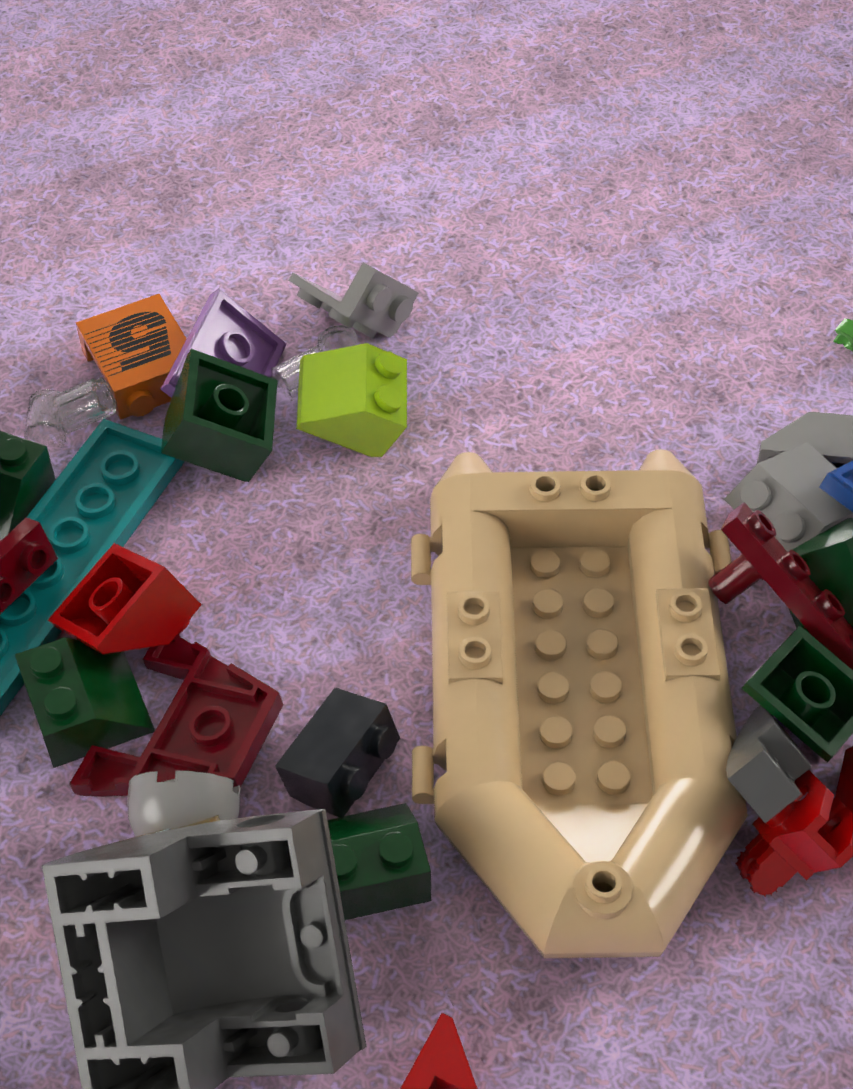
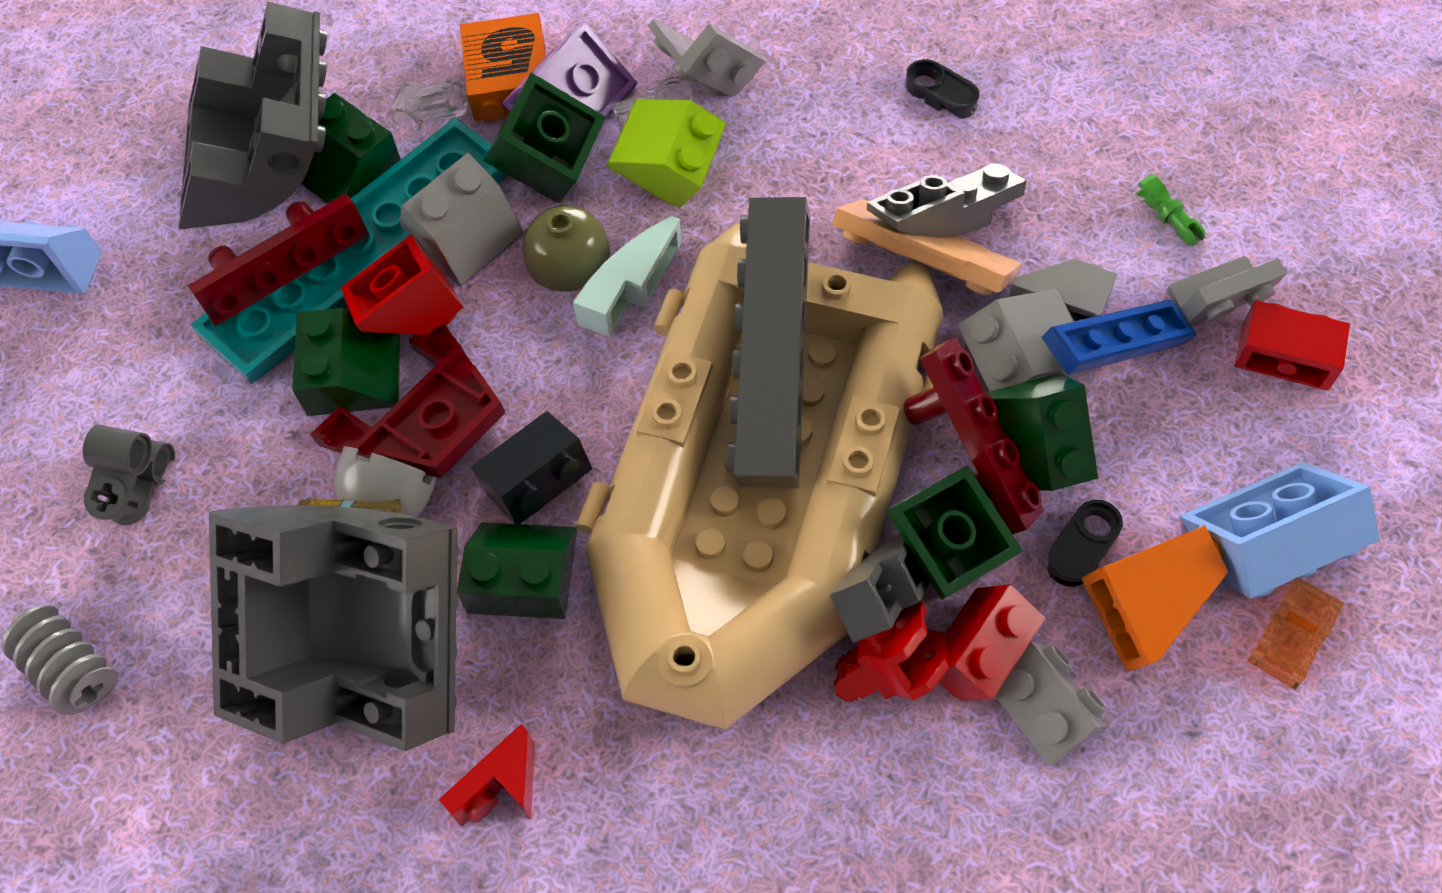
camera: 20 degrees right, 10 degrees up
none -> light grey slope [400,153,524,286]
none -> olive cylinder [523,205,611,292]
none -> light aqua slope [573,216,682,337]
none -> dark grey brick [727,197,810,488]
none -> light nougat piece [831,199,1022,295]
none -> dark grey slope [866,163,1026,238]
none -> black piece [905,59,979,119]

